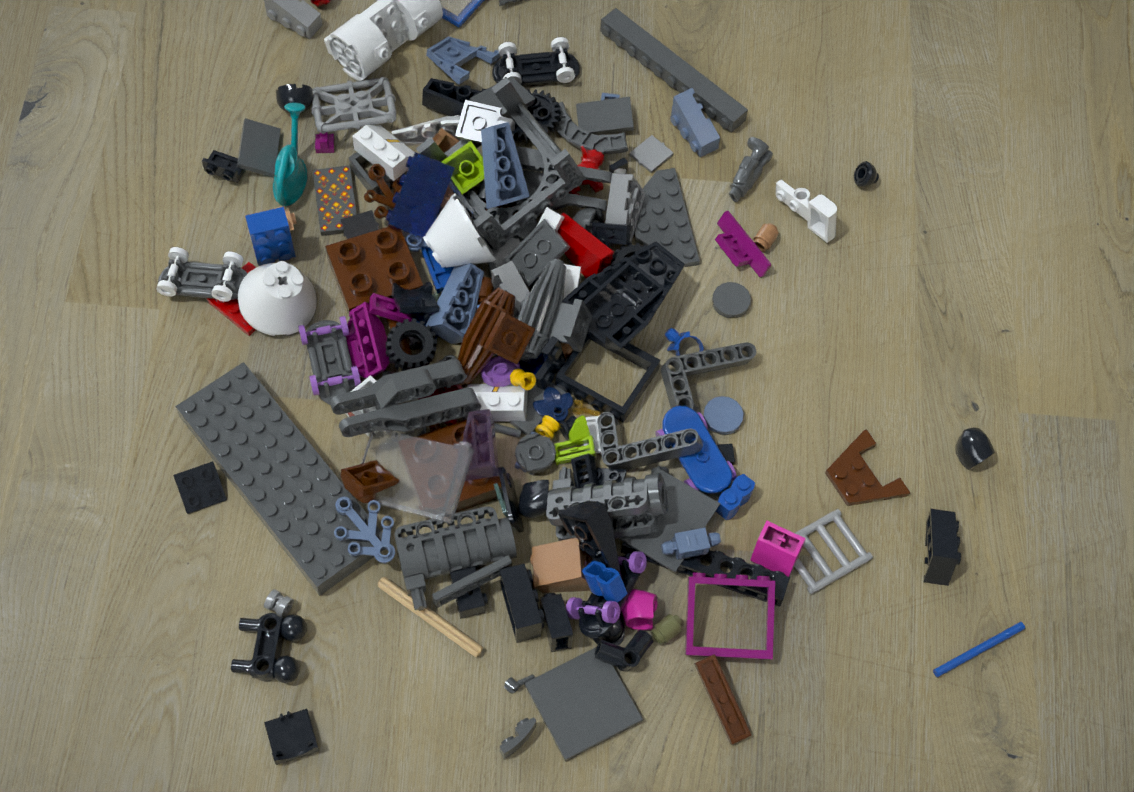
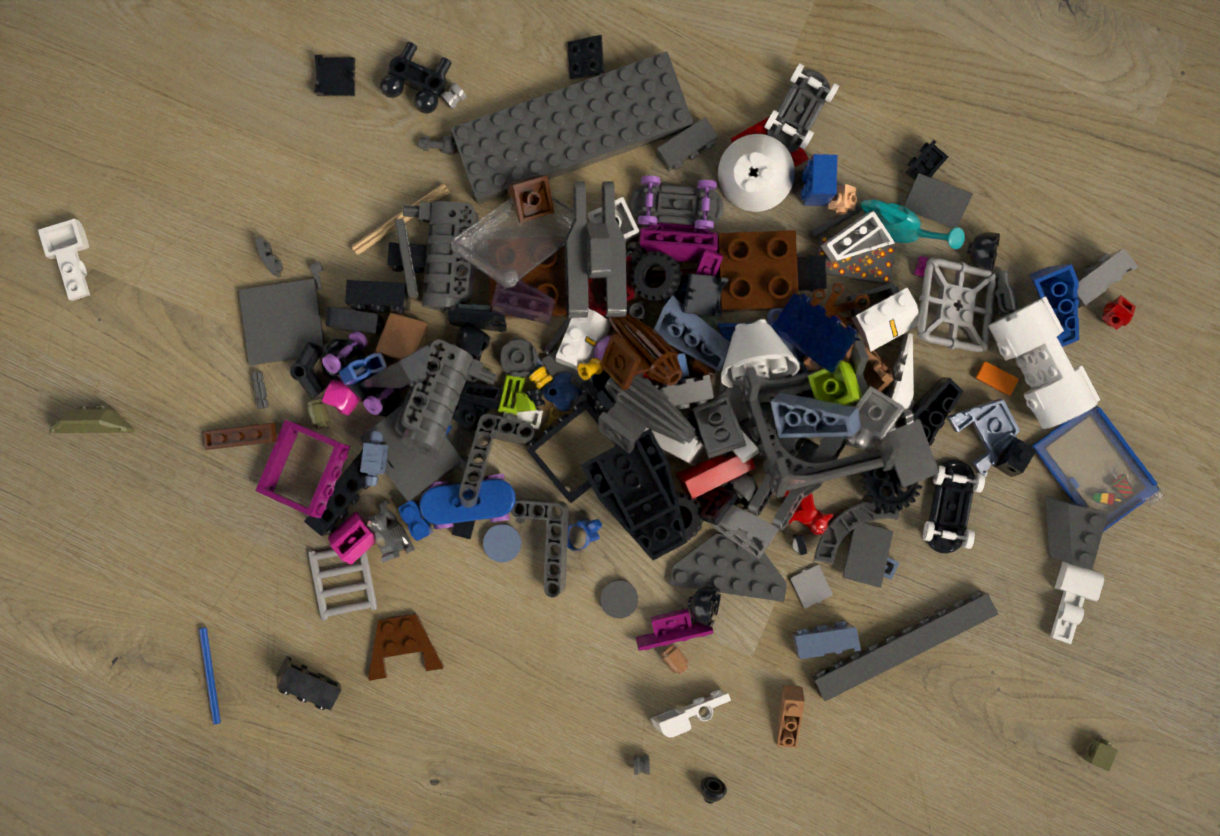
camera: 115 degrees right, 25 degrees up
sand blue plant [334,497,395,563] -> none
dark grey piece [729,137,773,202] -> none
black piece [955,427,995,470] -> none
none -> dark grey axle [251,371,269,409]
none -> dark grey animal [366,500,415,563]
none -> dark grey bar [419,136,456,155]
none -> dark grey wheel [633,754,650,775]
none -> dark grey brick [657,117,718,171]
none -> black cylinder [688,587,721,627]
none -> medium nougat slope [777,685,805,748]
none -> dark grey bar [811,203,863,238]
none -> white wedge [821,211,895,261]
none -> orange tile [975,361,1019,396]
none -> dark grey arm [995,271,1018,316]
none -> black torso [995,437,1037,477]
none -> blue wedge [1029,264,1079,347]

